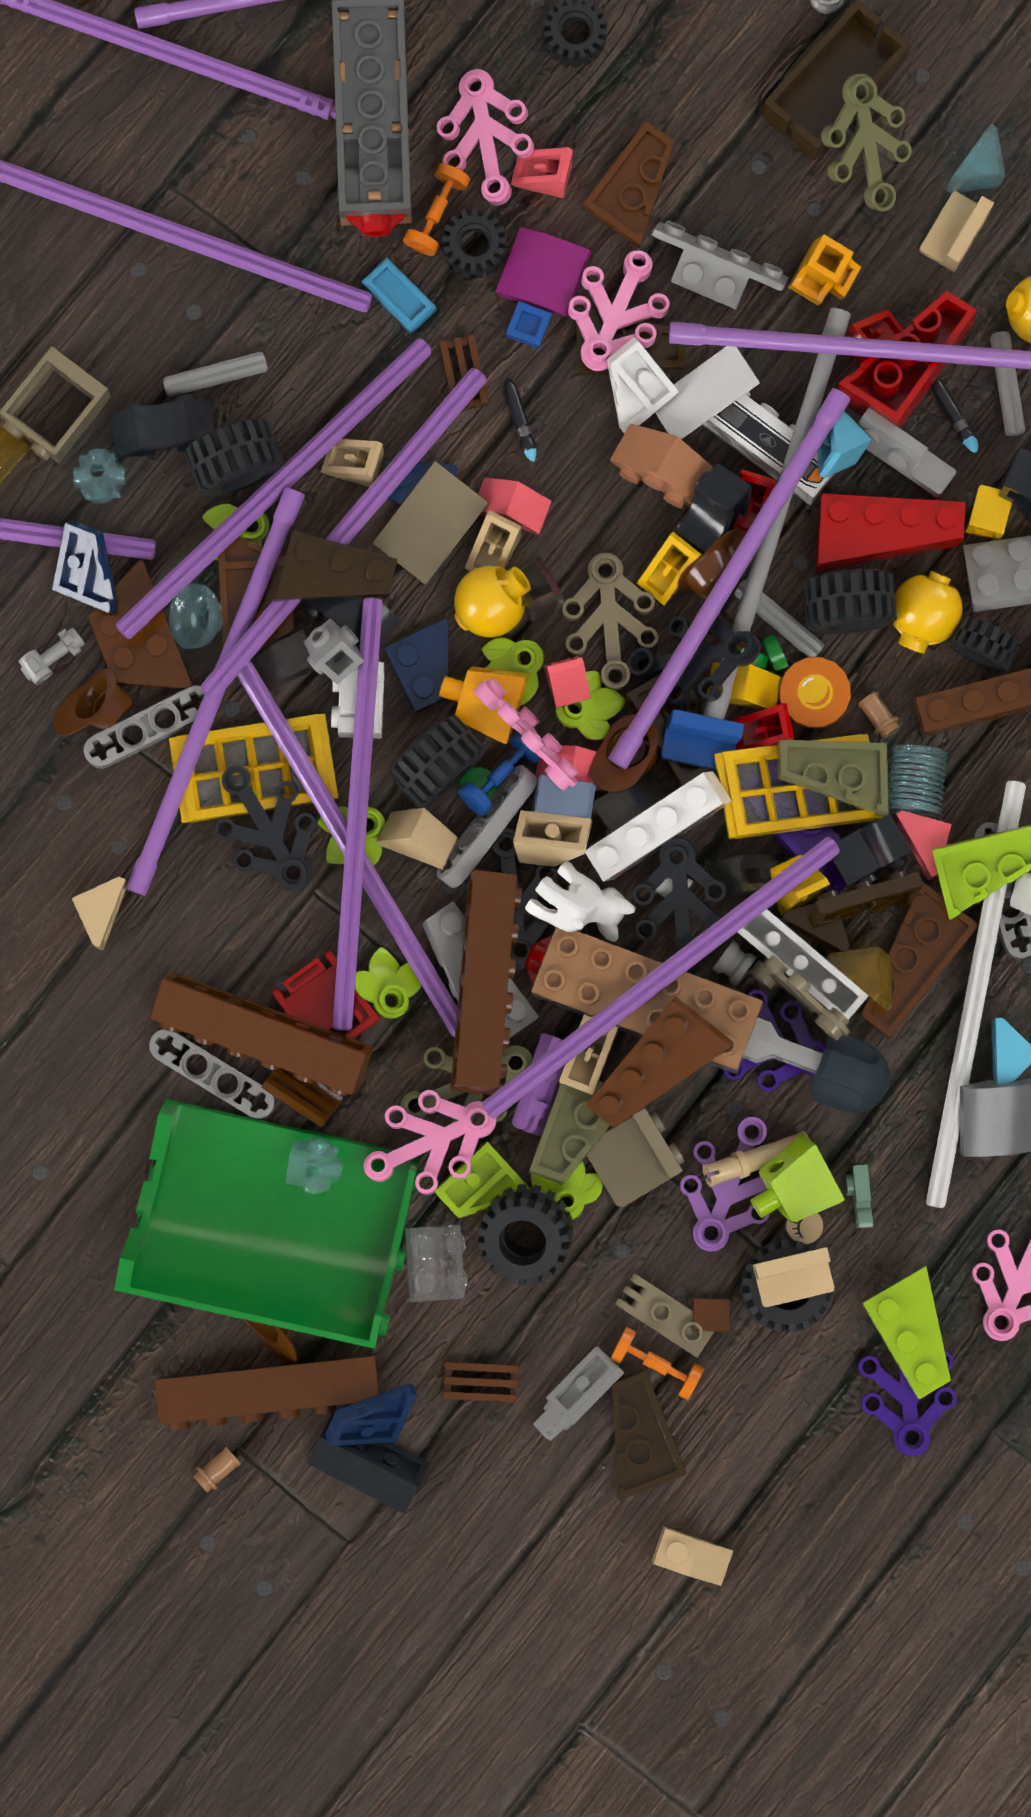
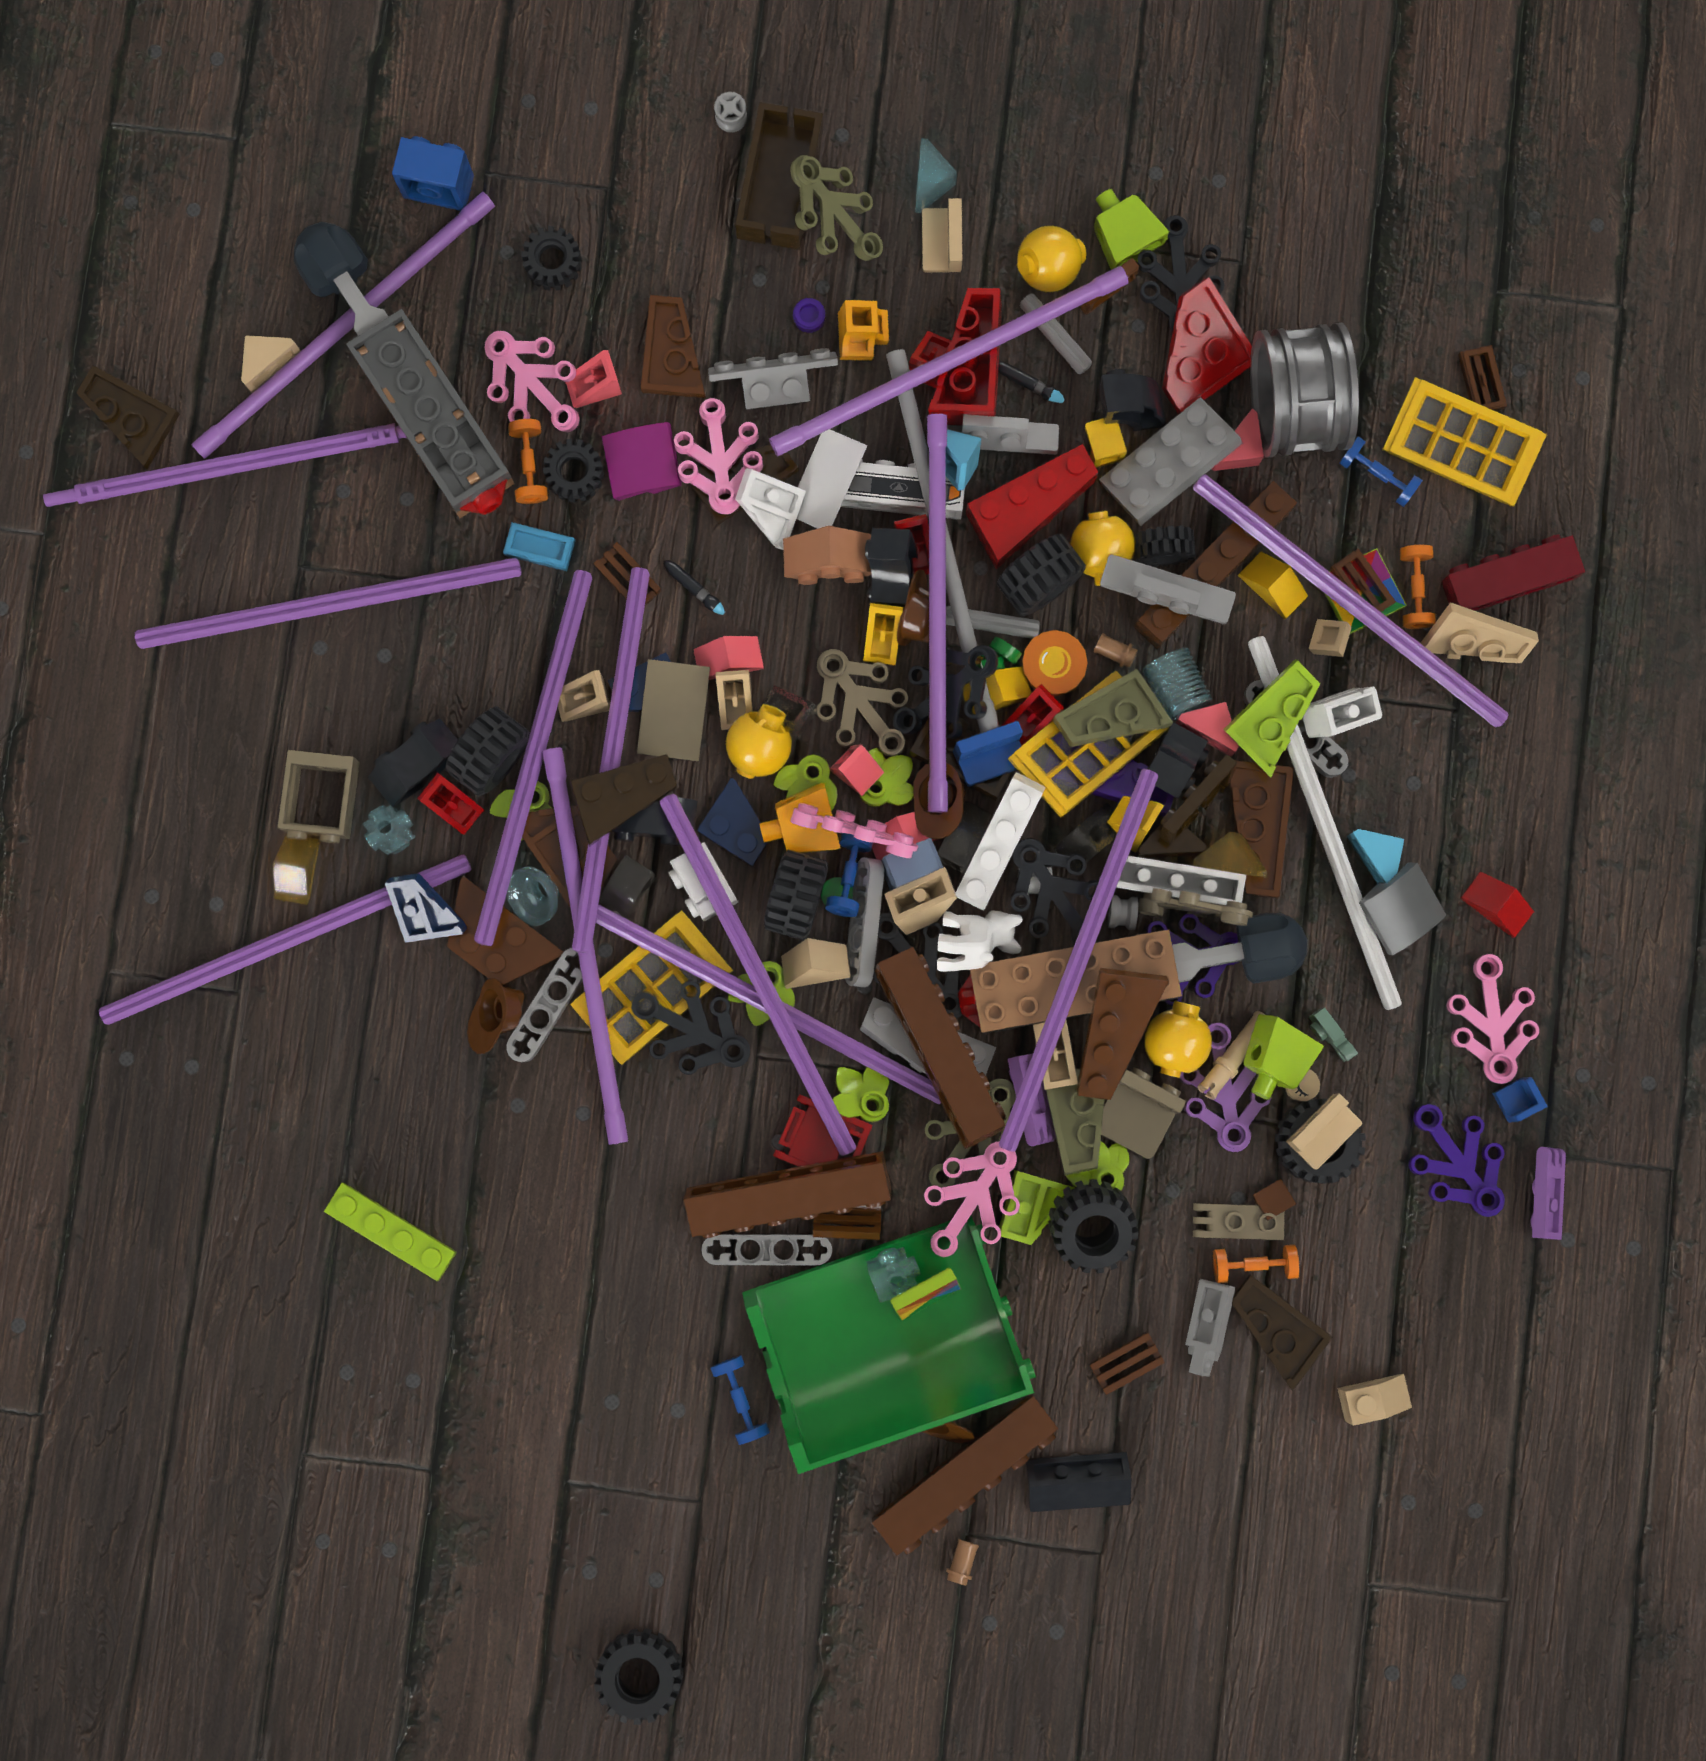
camera: 30 degrees left, 0 degrees up
light grey bar [18,627,85,685] -> none
tan slope [72,877,128,950] -> none
light grey axle [163,352,268,397] -> none
light grey brick [304,618,364,684] -> none
dark blue wing [325,1384,417,1446] -> none
clear bracket [405,1225,467,1302] -> none
blue plate [506,301,552,349] -> none
lime wing [862,1266,951,1399] -> none
none -> red slope [417,773,484,835]
none -> blue wheel [710,1355,770,1445]
none -> dark purple tile [793,298,825,333]
none -> tile [891,1268,961,1320]
none -> light grey bracket [1100,554,1236,624]
none -> yellow brick [1144,1001,1212,1078]
none -> blue panel [1492,1077,1548,1123]
none -> medium lavender hinge [1531,1147,1566,1240]

